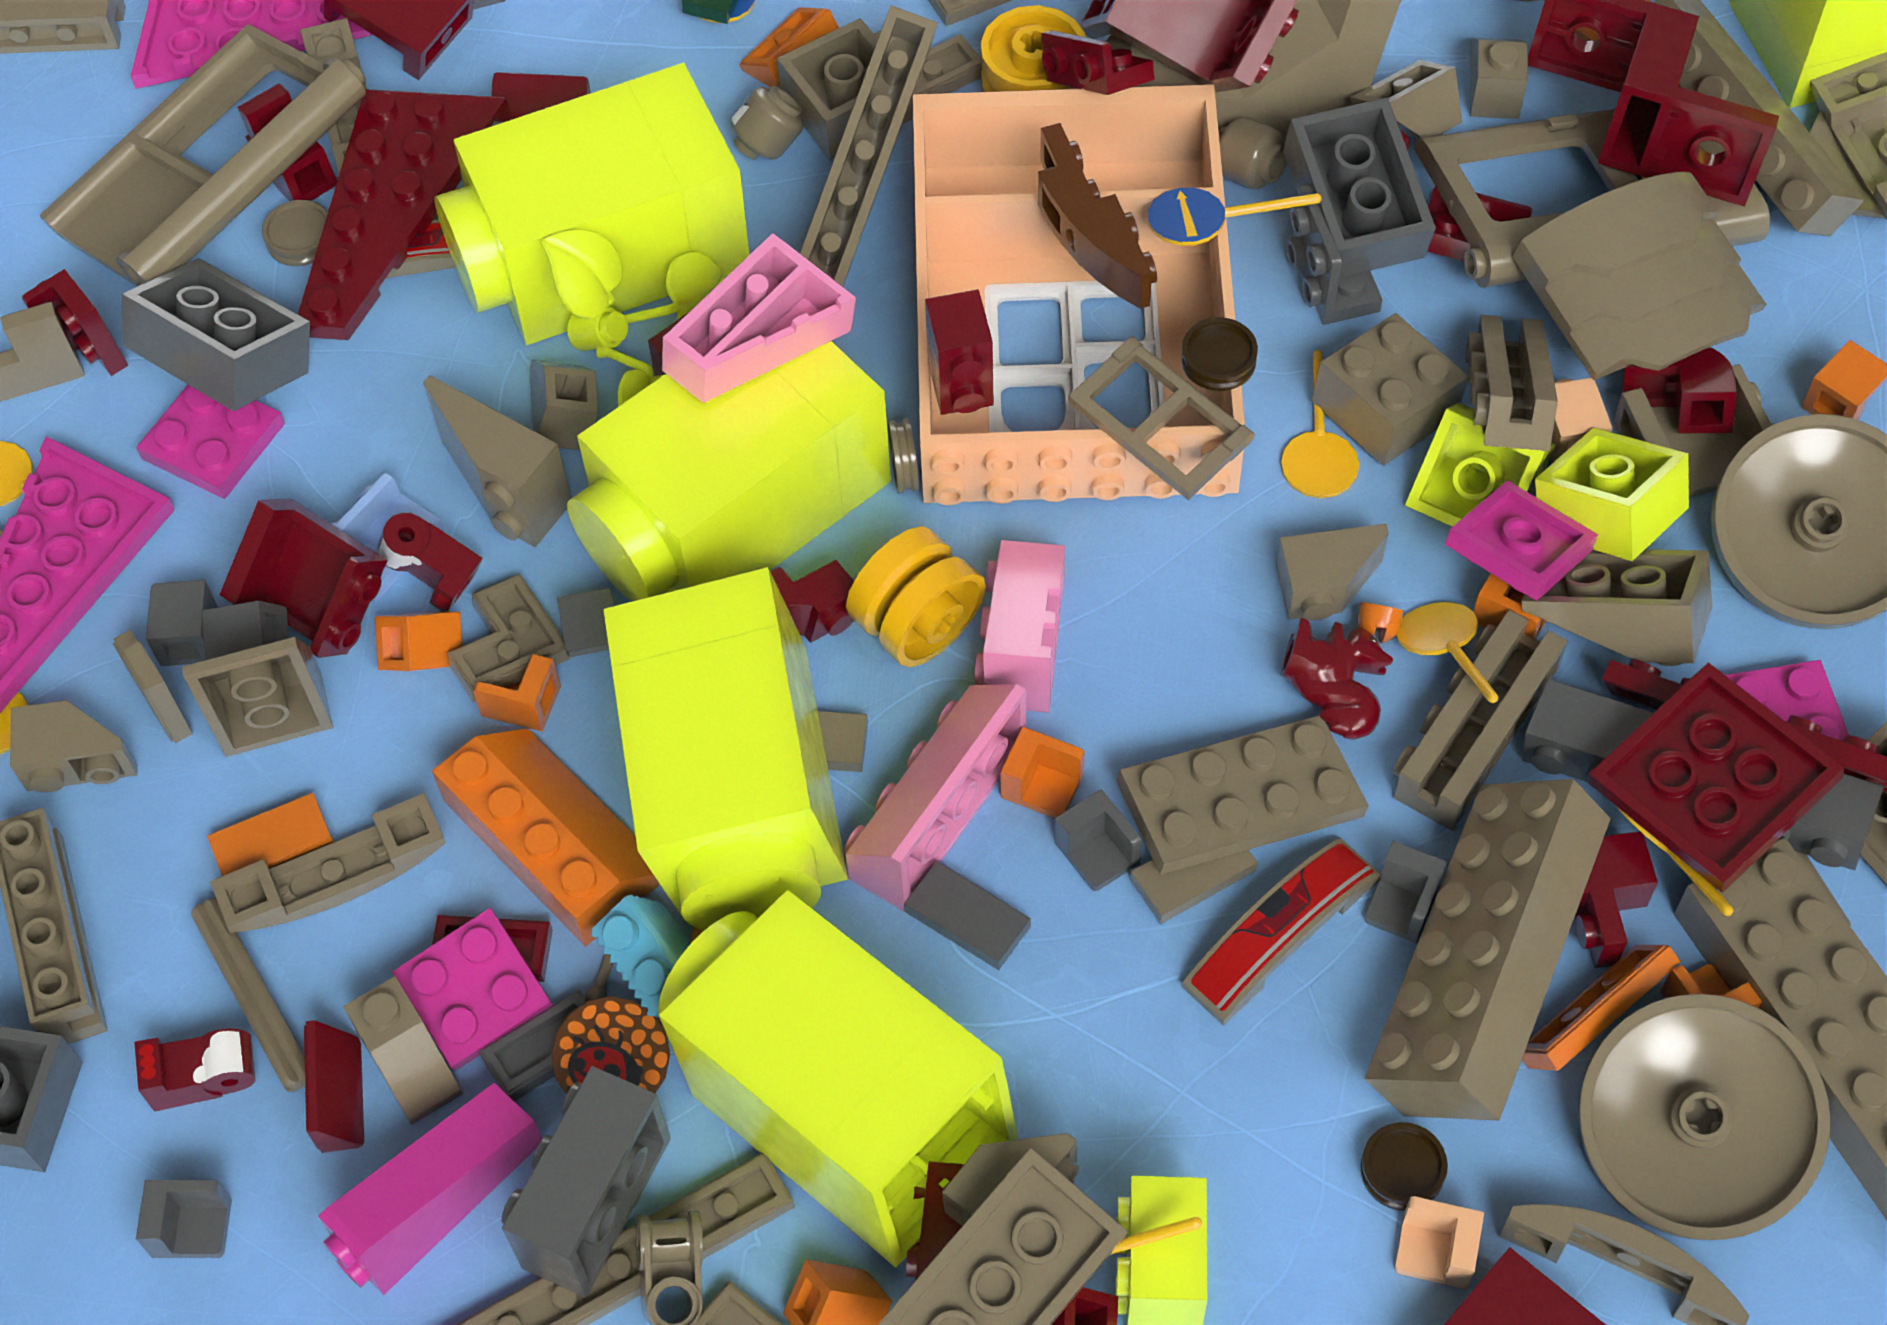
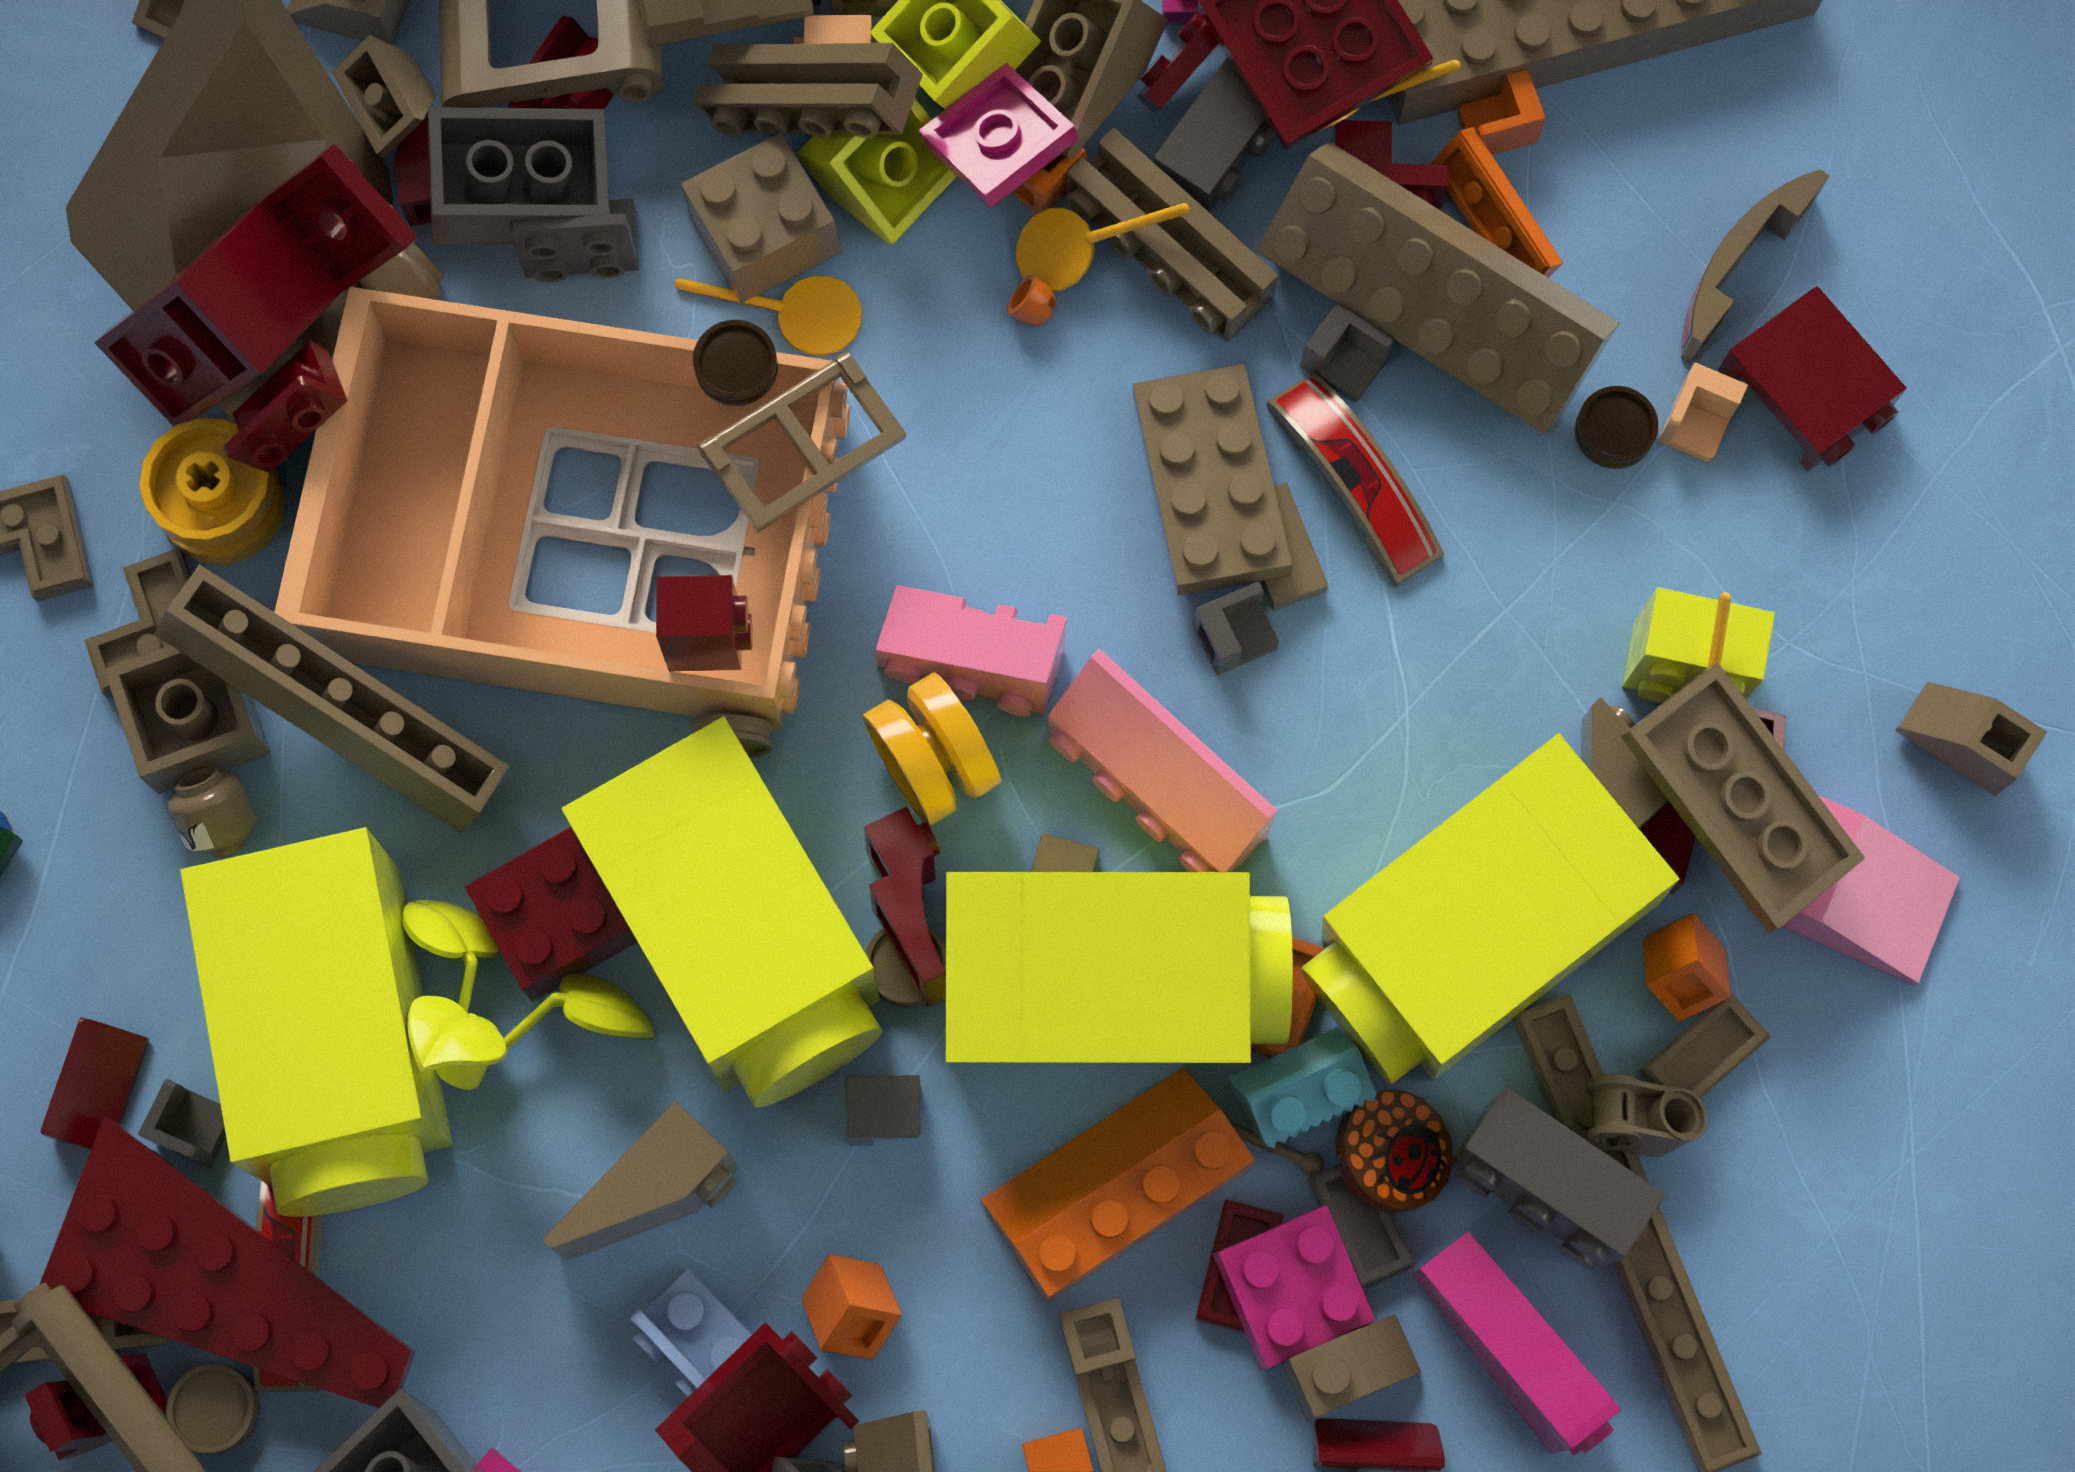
camera: 85 degrees left, 15 degrees up
dark red leg [378,513,483,611] -> none
dark tan tile [447,574,571,703] -> none
orange panel [473,654,561,732] -> none
dark tan slope [530,360,598,450] -> none
bright pink wedge [662,233,856,403] -> none
orange slope [739,7,839,88] -> none
dark grey tile [904,861,1031,970] -> none
orange panel [1000,726,1085,818] -> none
reddish brown slope [1038,123,1157,309] -> none
blue piece [1148,187,1322,246] -> none
dark tan slope [1276,524,1389,620] -> none
dark red animal [1280,617,1393,740] -> none
dark tan dish [1578,994,1830,1240] -> none

